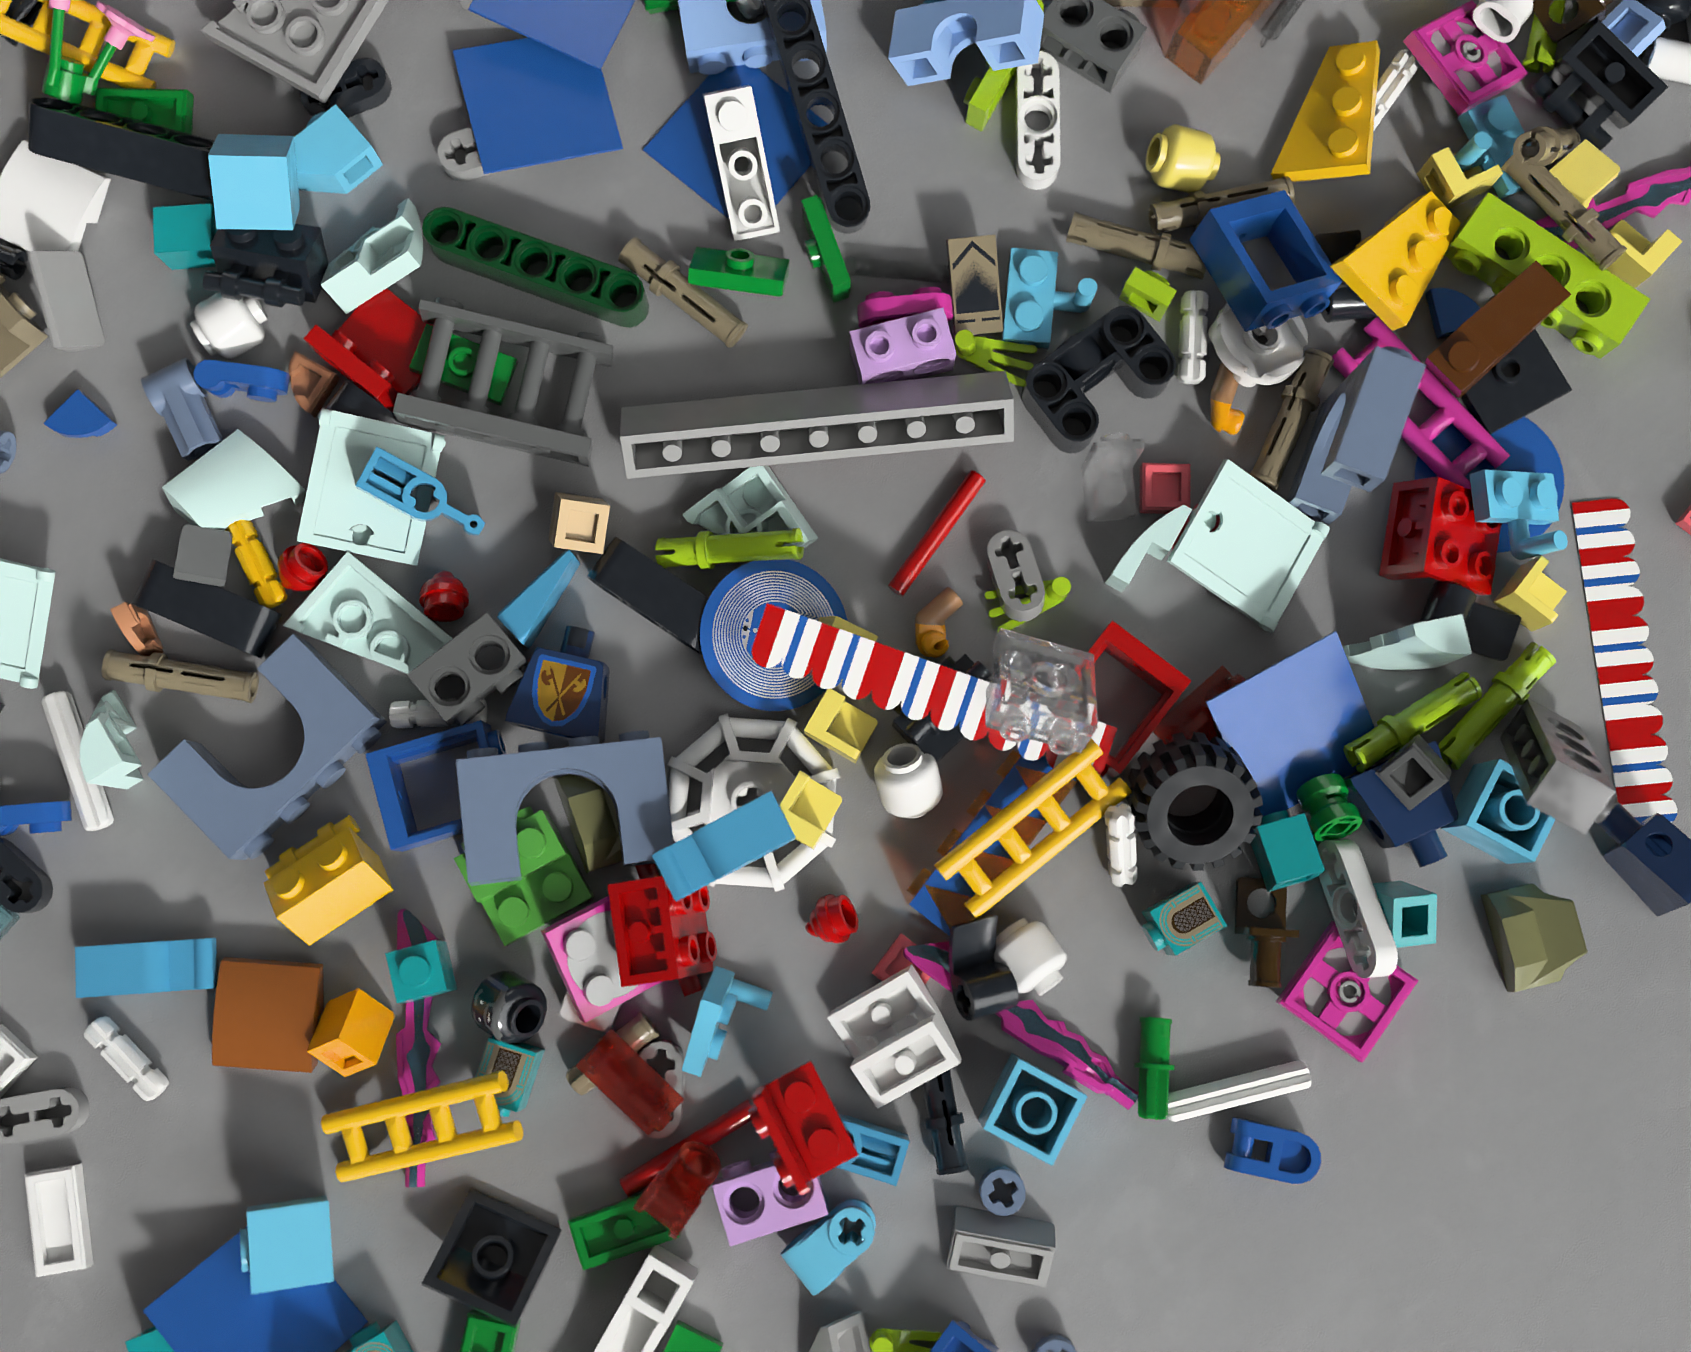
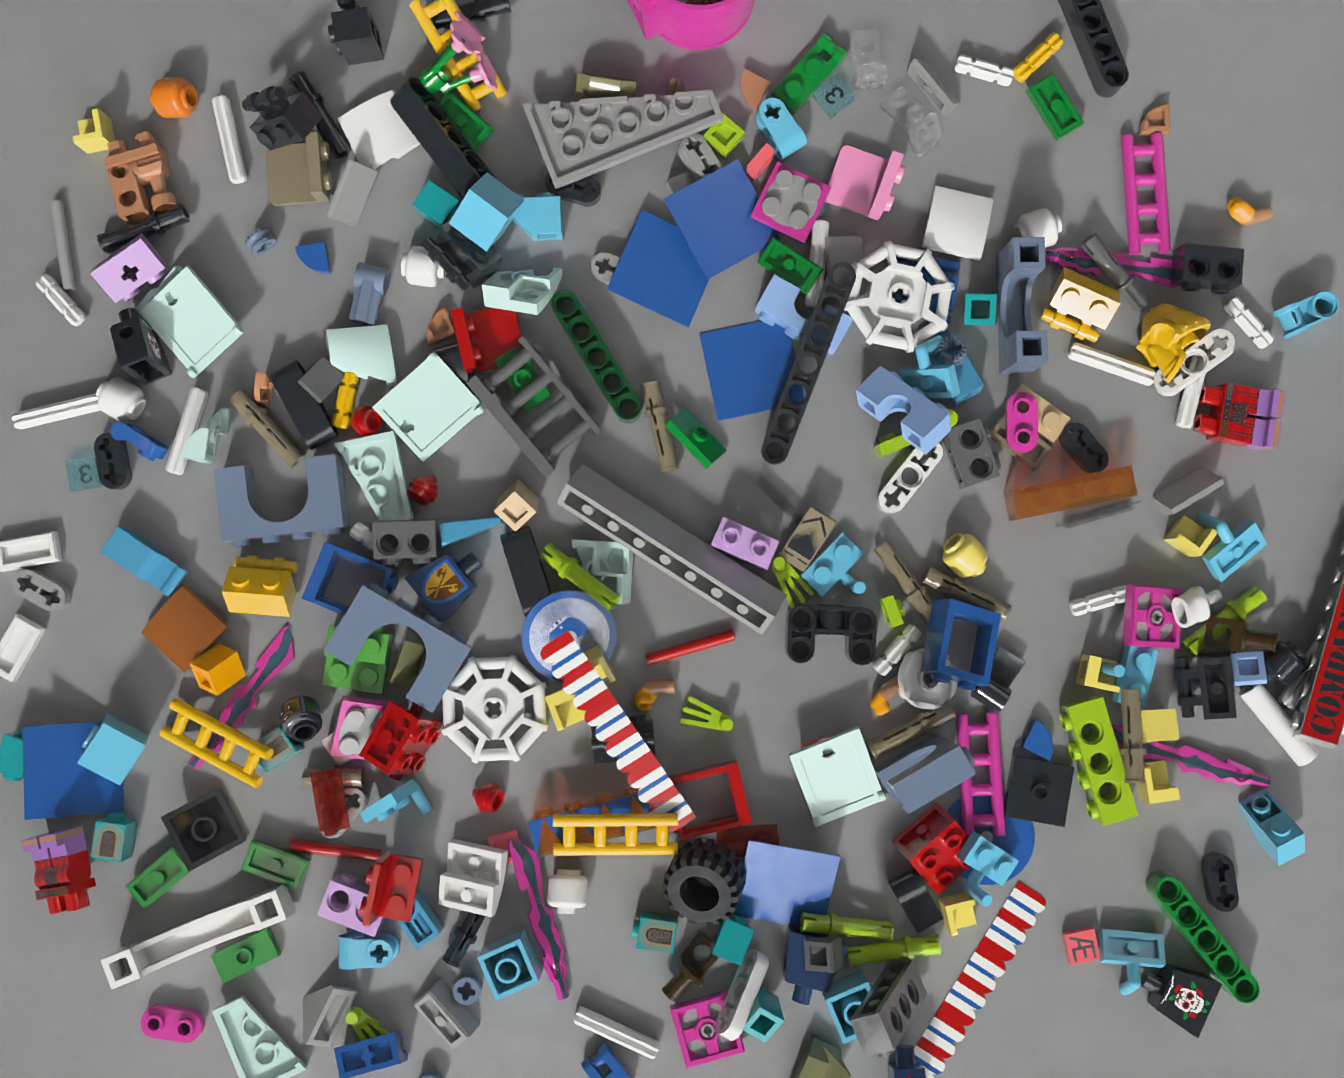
camera: 35 degrees right, 5 degrees up
white axle [83,1016,169,1101] -> none
blue plate [193,360,290,403] -> none
dark azure piece [355,447,485,536] -> none
teal brick [385,940,458,1003] -> none
clear red piece [633,1141,721,1240] -> none
dark azure piece [652,791,796,902] -> none
white slope [703,85,780,241] -> none
light yellow panel [779,770,842,850] -> none
green plate [801,195,851,303] -> none
dark pink plate [857,287,953,329] -> none
white head [874,743,943,818] -> none
black panel [949,914,1019,1021] -> none
clear plate [986,628,1098,755] -> none
light grey beam [987,530,1045,622] -> none
clear bracket [1081,433,1144,522] -> none
light aqua slope [1105,505,1192,593] -> none
white axle [1105,803,1138,887] -> none
green axle [1134,1017,1175,1120] -> none
coral tile [1140,463,1191,514] -> none
yellow wing [1270,40,1380,182] -> none
green wheel [1296,773,1362,842] -> none
yellow wing [1330,191,1461,331] -> none
light aqua slope [1342,614,1472,671] -> none
reddish brown slope [1425,261,1571,399] -> none
dark tan pin [1513,126,1580,166] -> none

